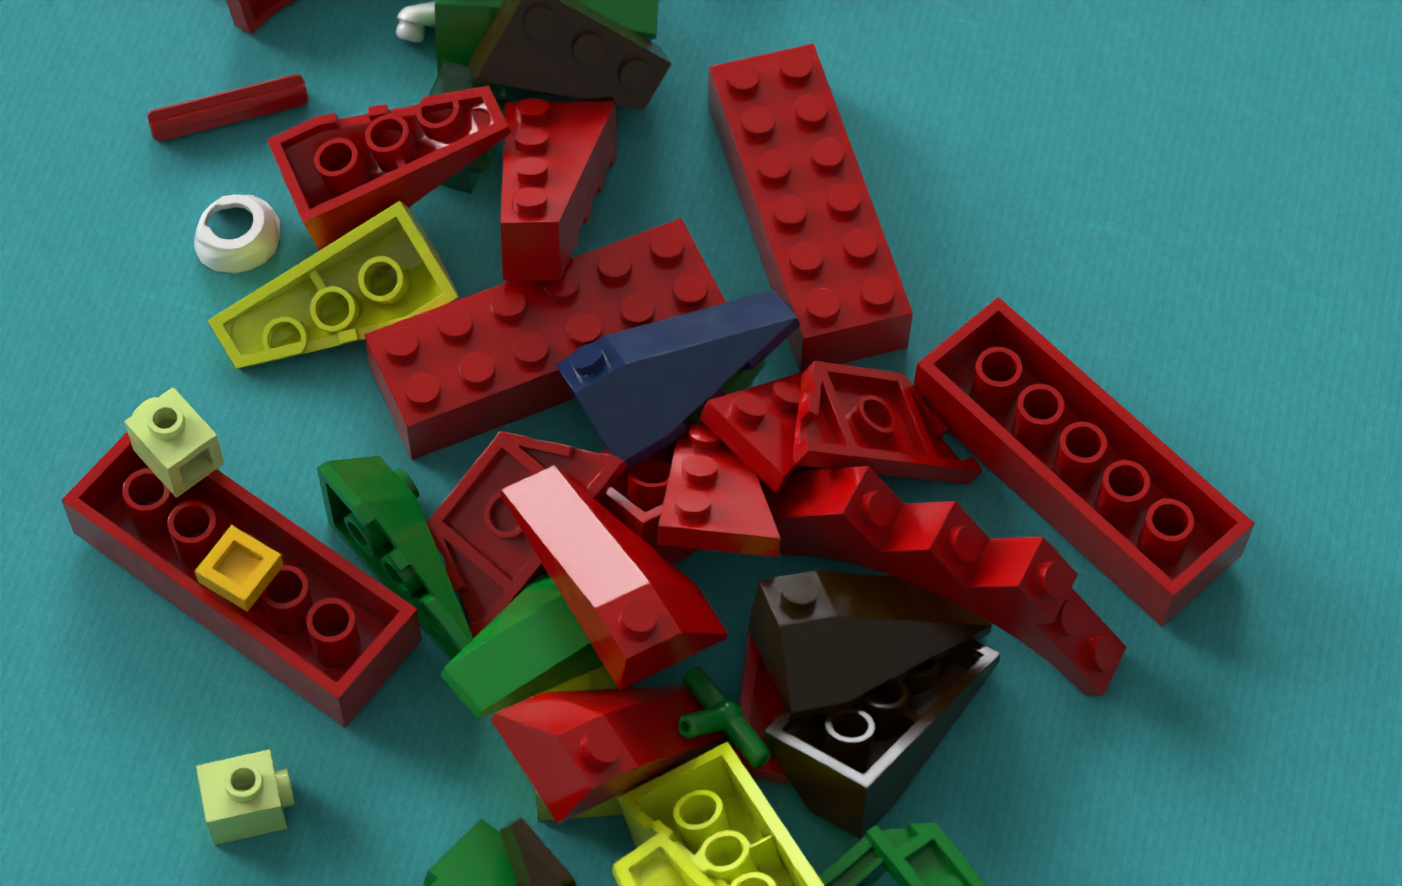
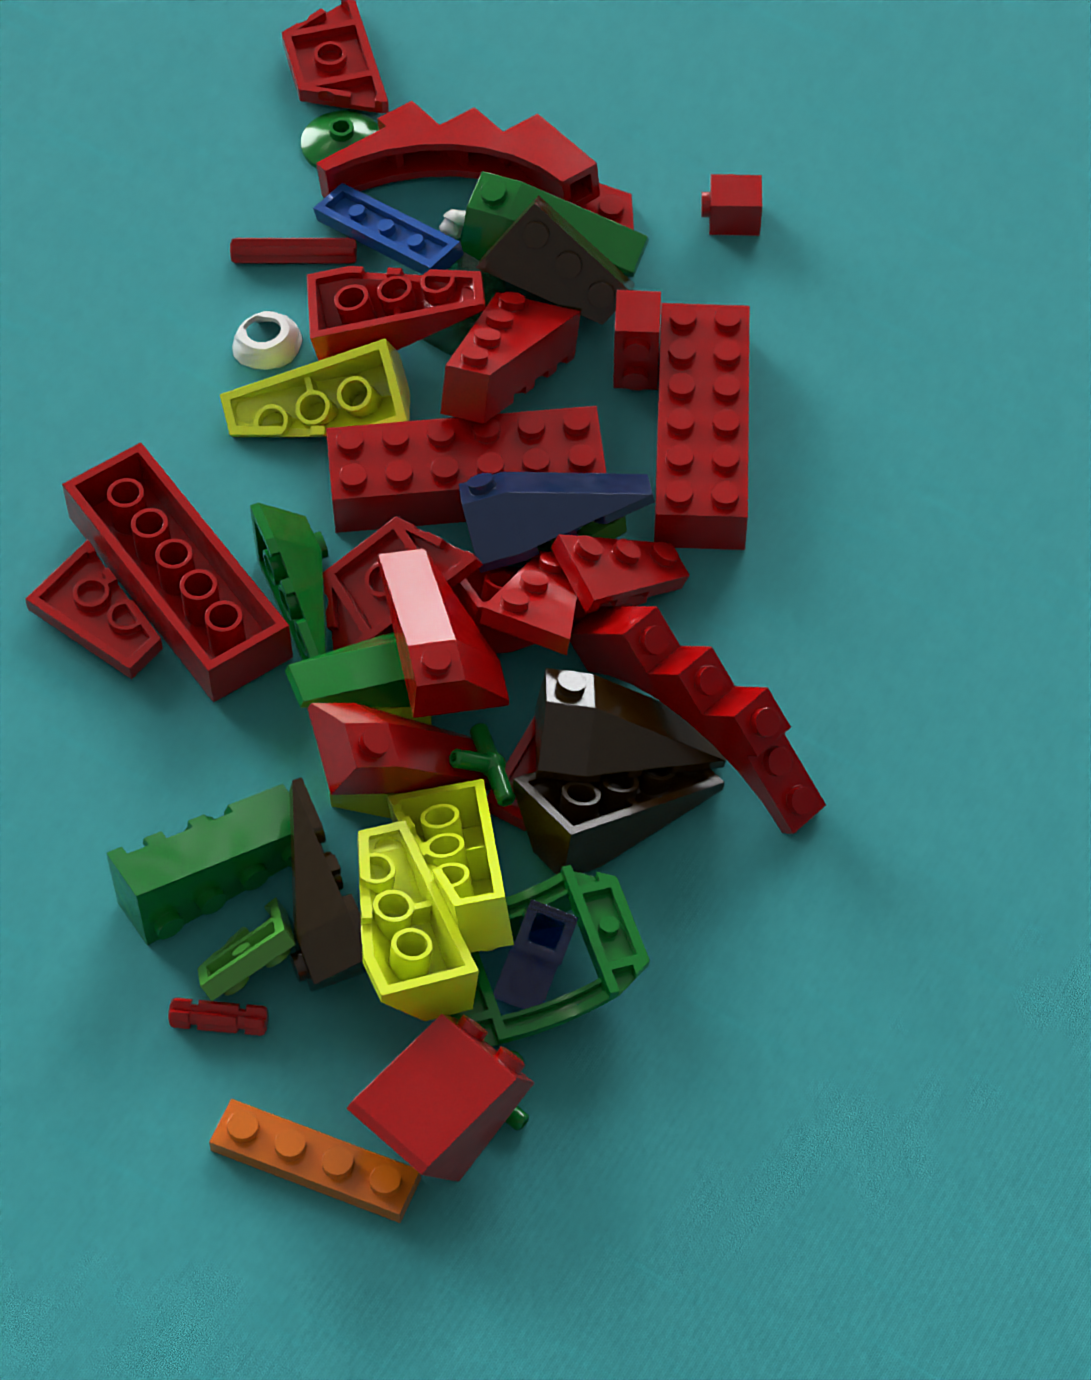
camera: 20 degrees right, 5 degrees down
yellowish green brick [124,387,224,498] -> none
yellow plate [195,525,284,612] -> none
yellowish green brick [196,749,295,845] -> none
red wing [793,361,982,485] -> none
red brick [913,297,1255,627] -> none
none -> red wing [25,539,163,679]
none -> blue plate [313,183,464,275]
none -> red brick [613,290,661,390]

